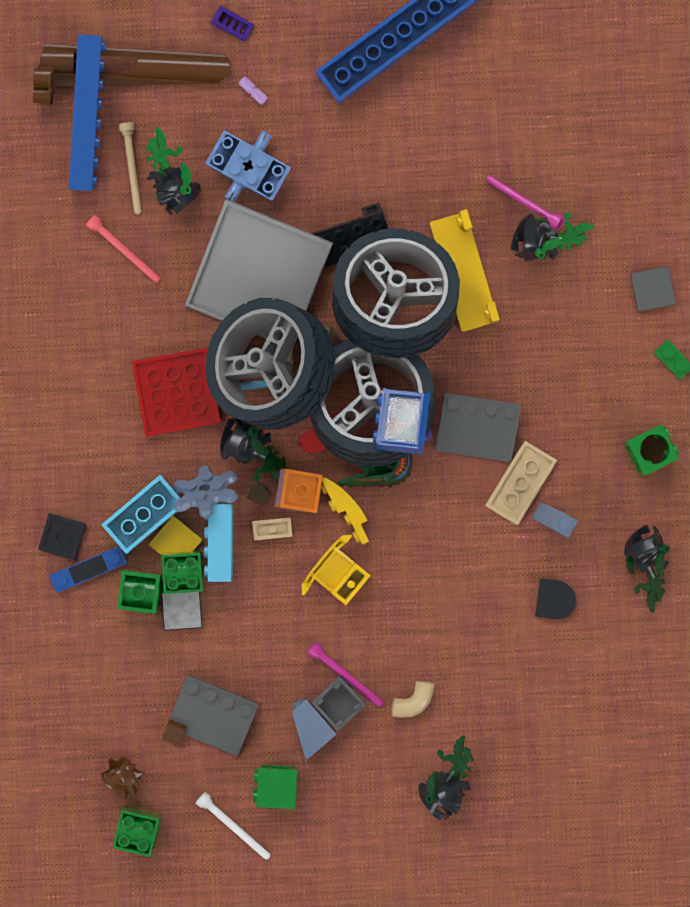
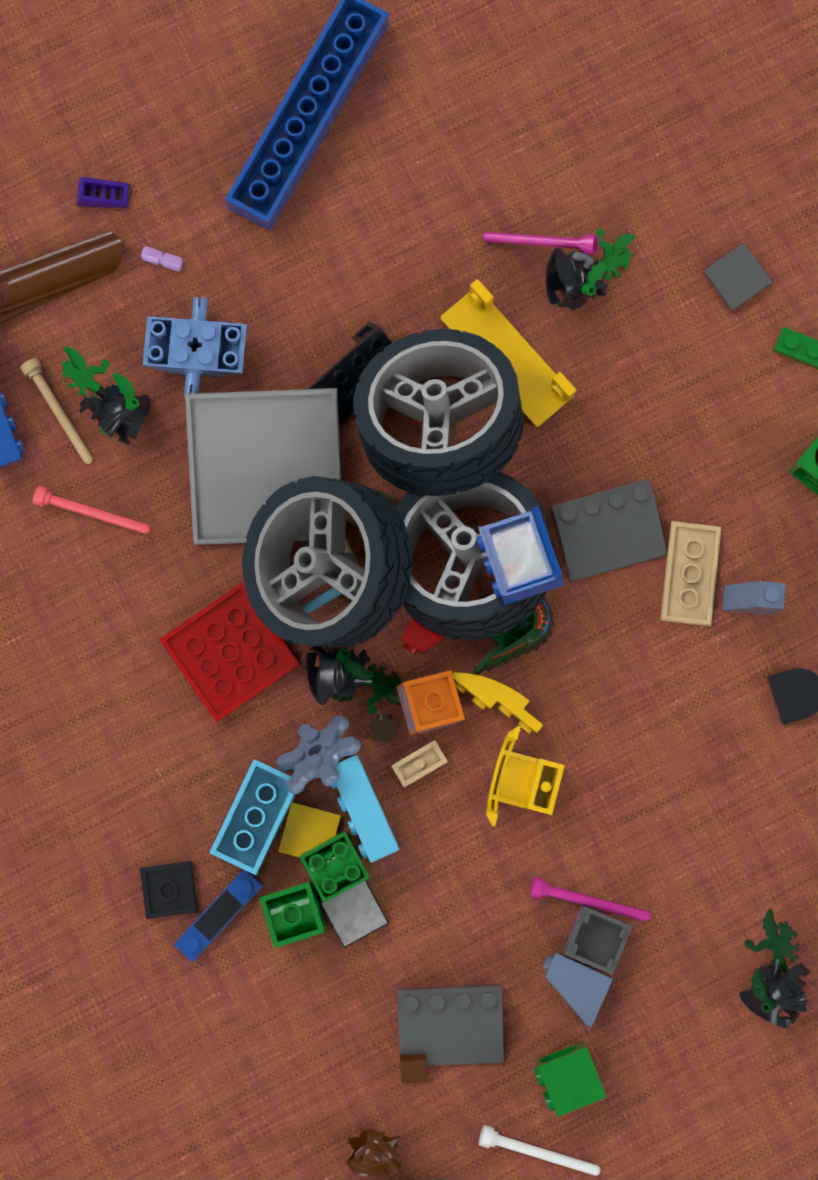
camera: 20 degrees left, 5 degrees down
tan cylinder [391,681,435,718] -> none

